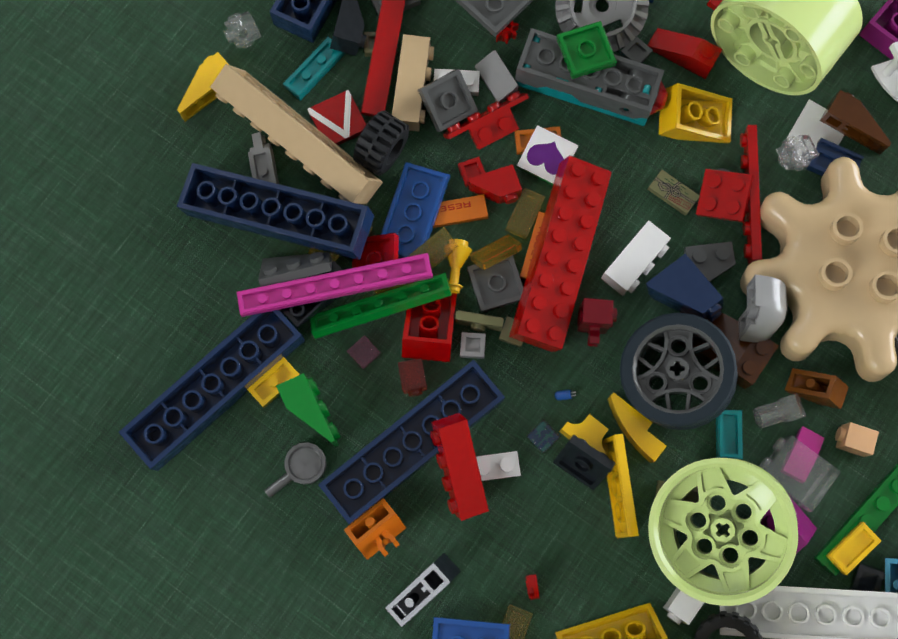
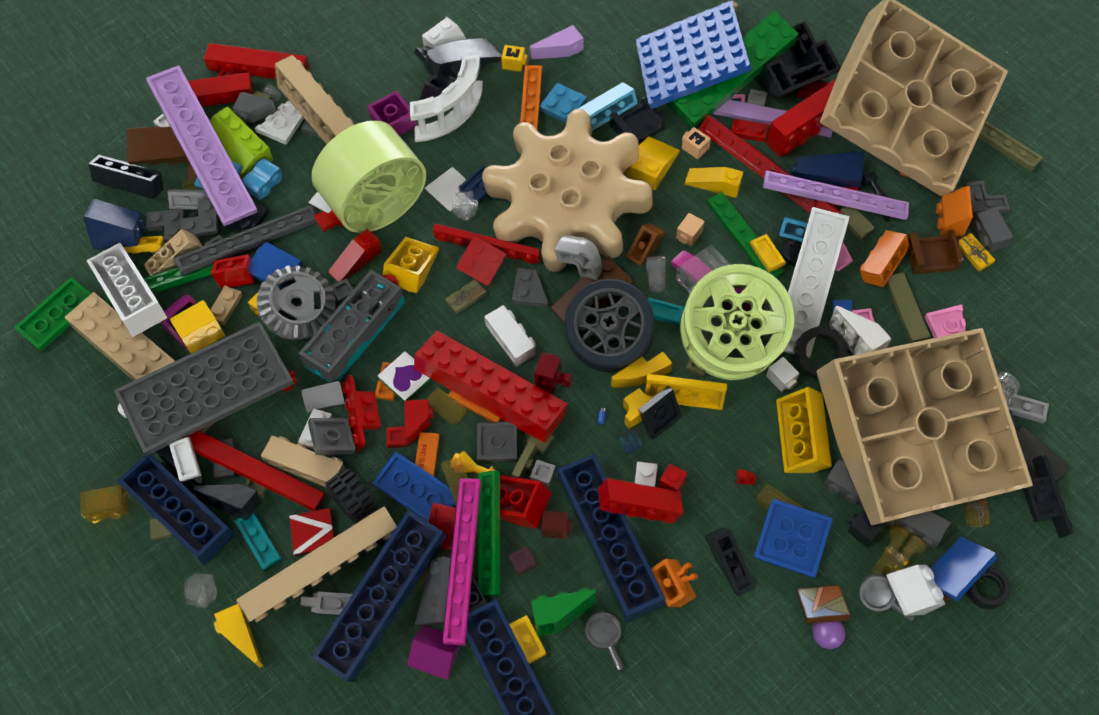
camera: 70 degrees left, 15 degrees down
clear yellow tile [470,234,523,270] -> none
green tile [556,21,617,79] -> none
dark blue slope [646,254,723,322] -> none
reddish brown slope [819,90,891,155] -> none
none -> magenta slope [407,625,461,680]
none -> red brick [659,463,687,492]

